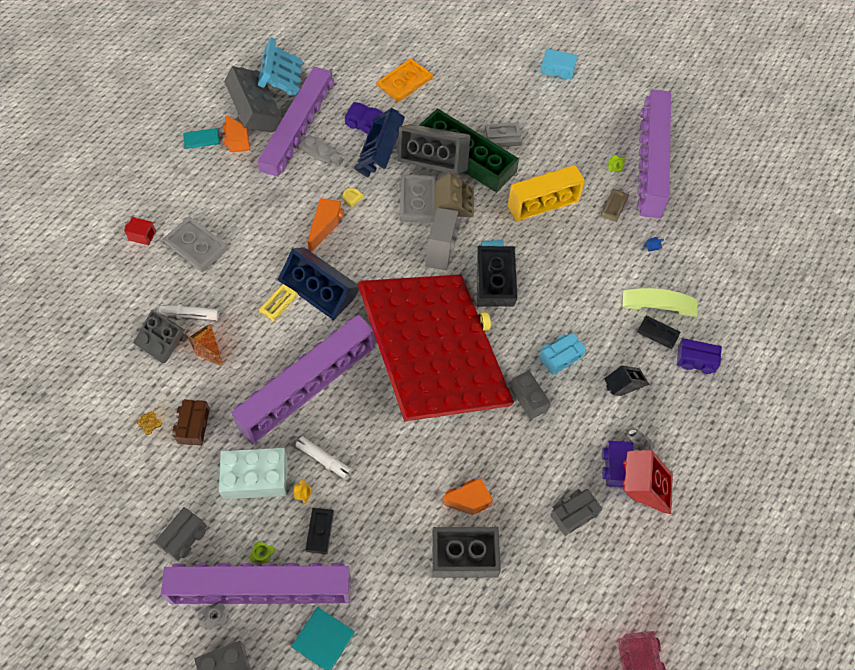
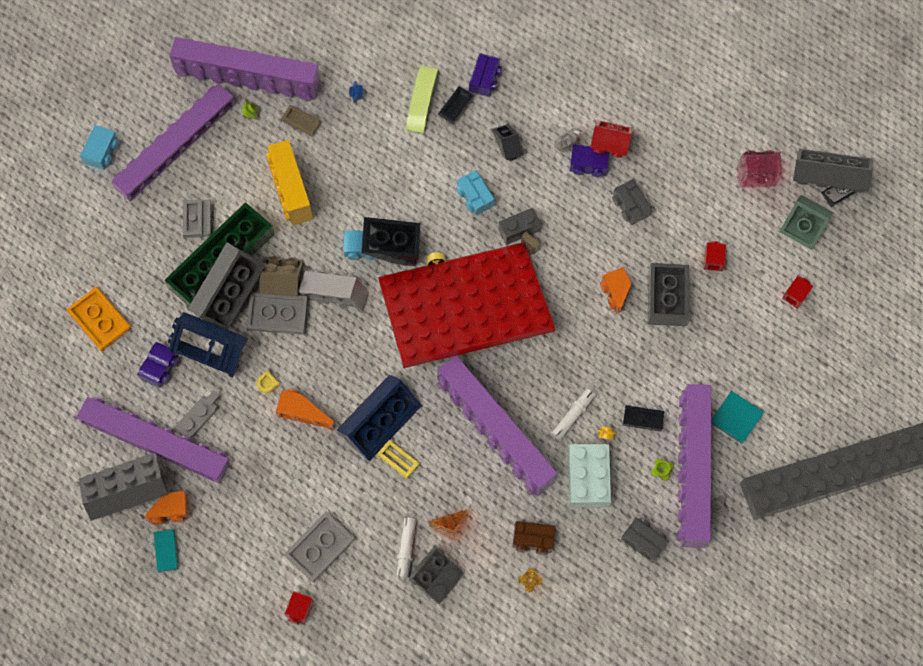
camera: 85 degrees left, 10 degrees up
medium azure fence [258,37,303,95] -> none
none -> medium lavender brick [111,83,235,202]
none -> dark tan tile [521,232,540,254]
none -> red brick [703,241,726,271]

